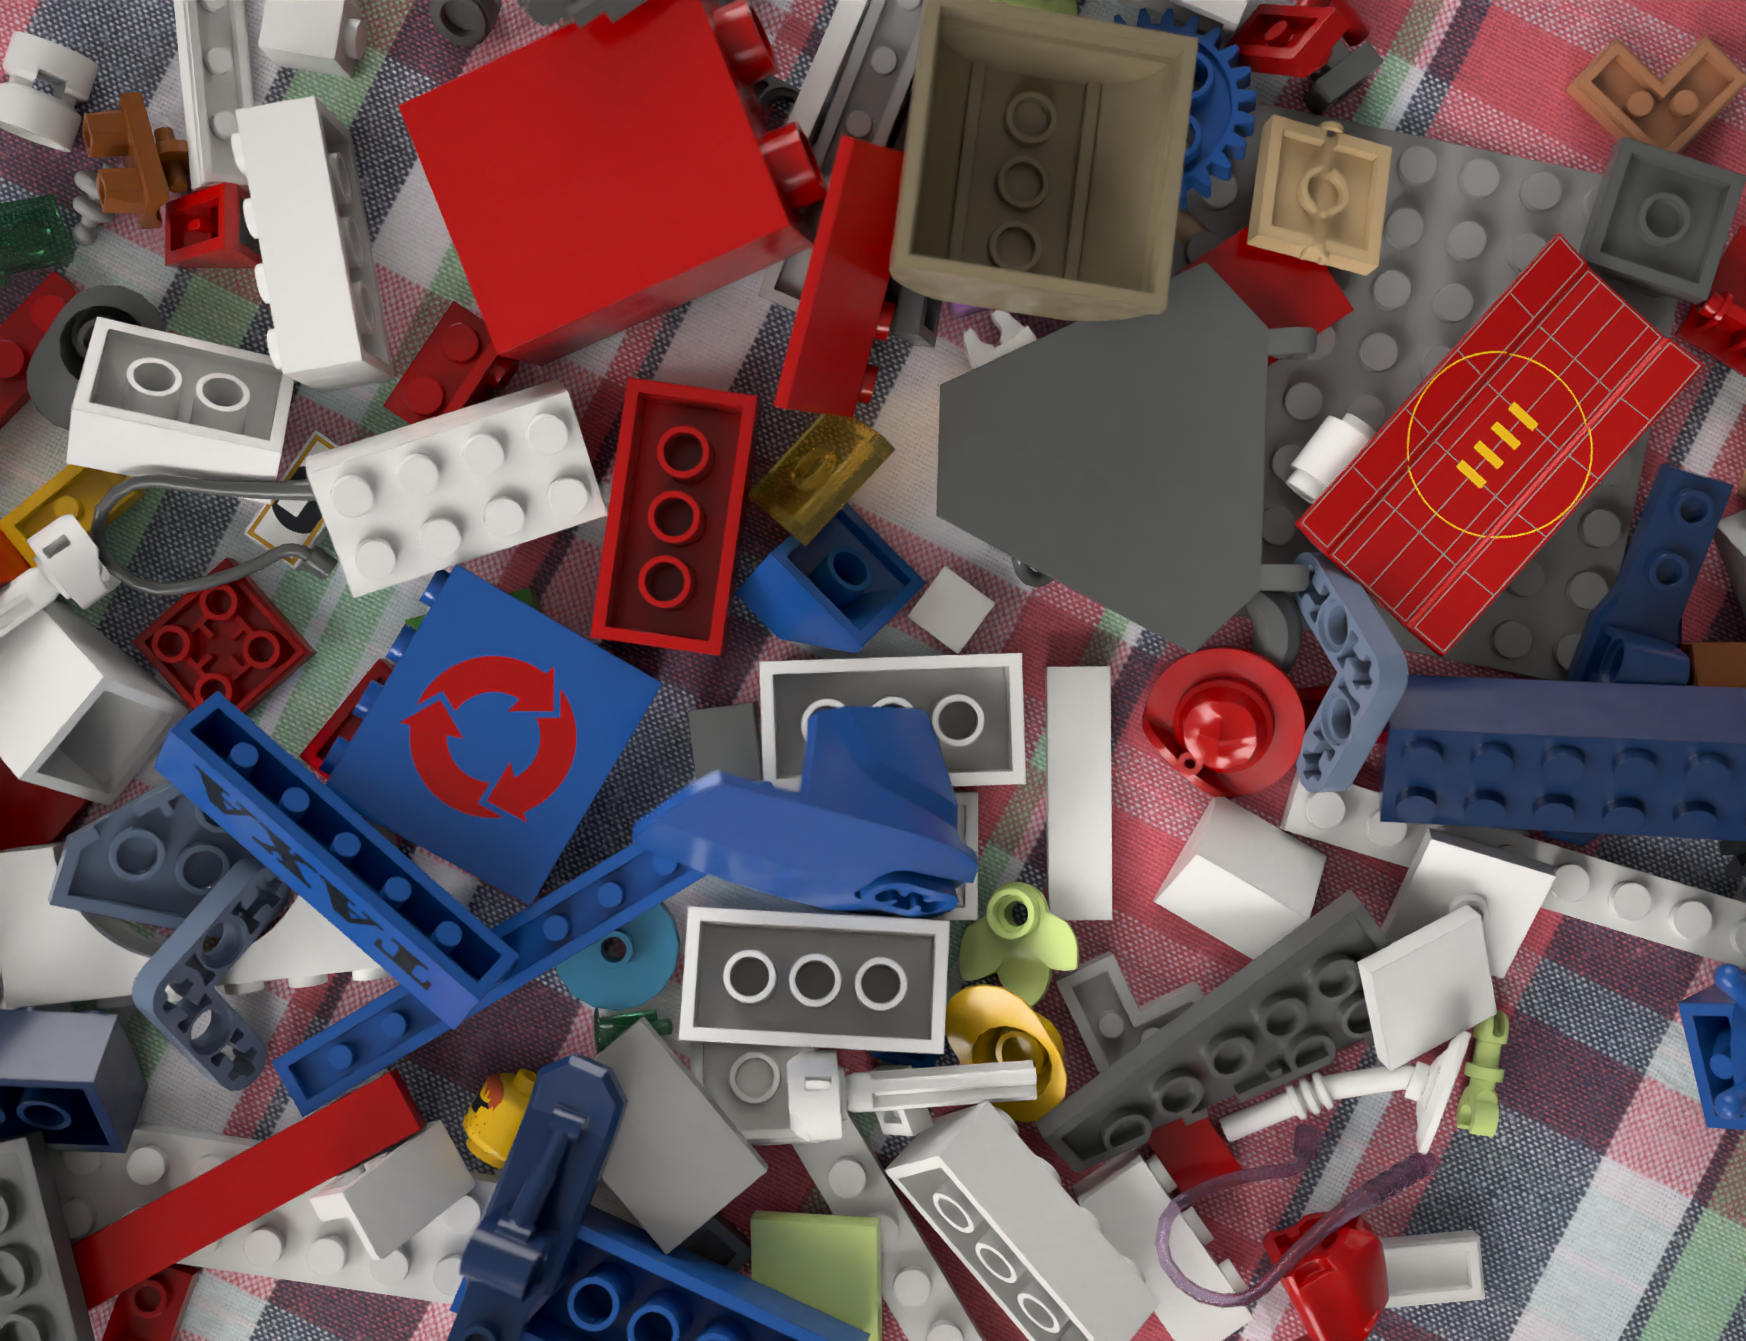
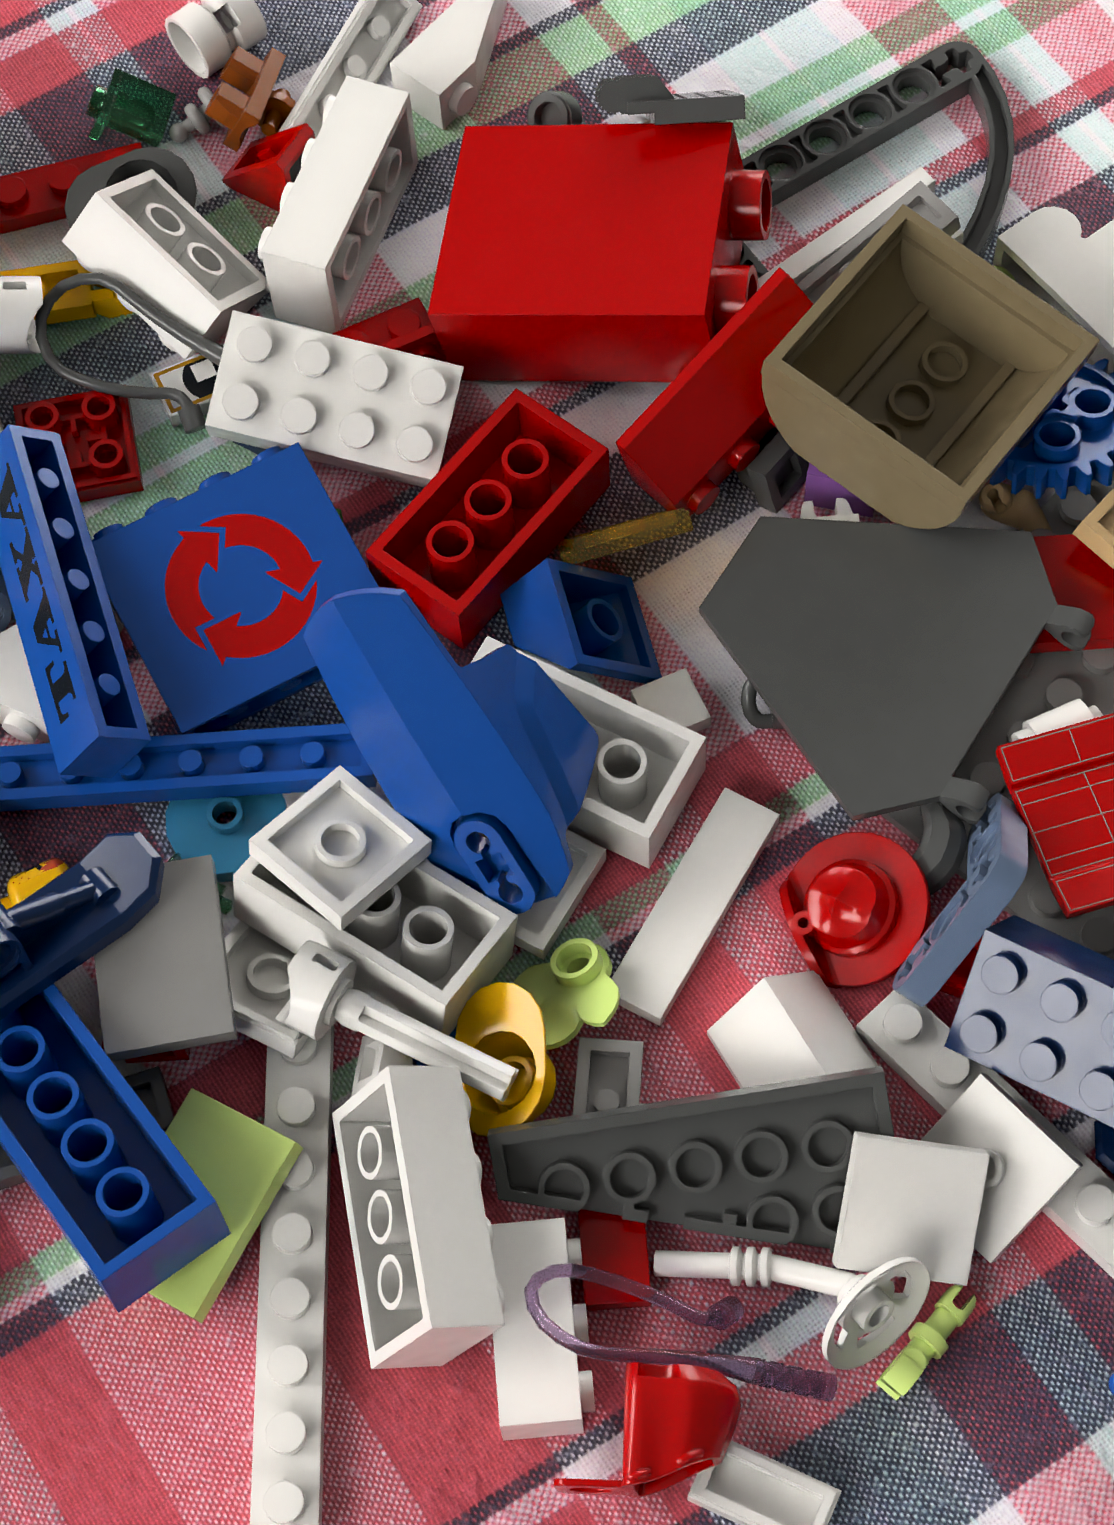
camera: 30 degrees right, 25 degrees down
none -> white plate [249,765,432,931]

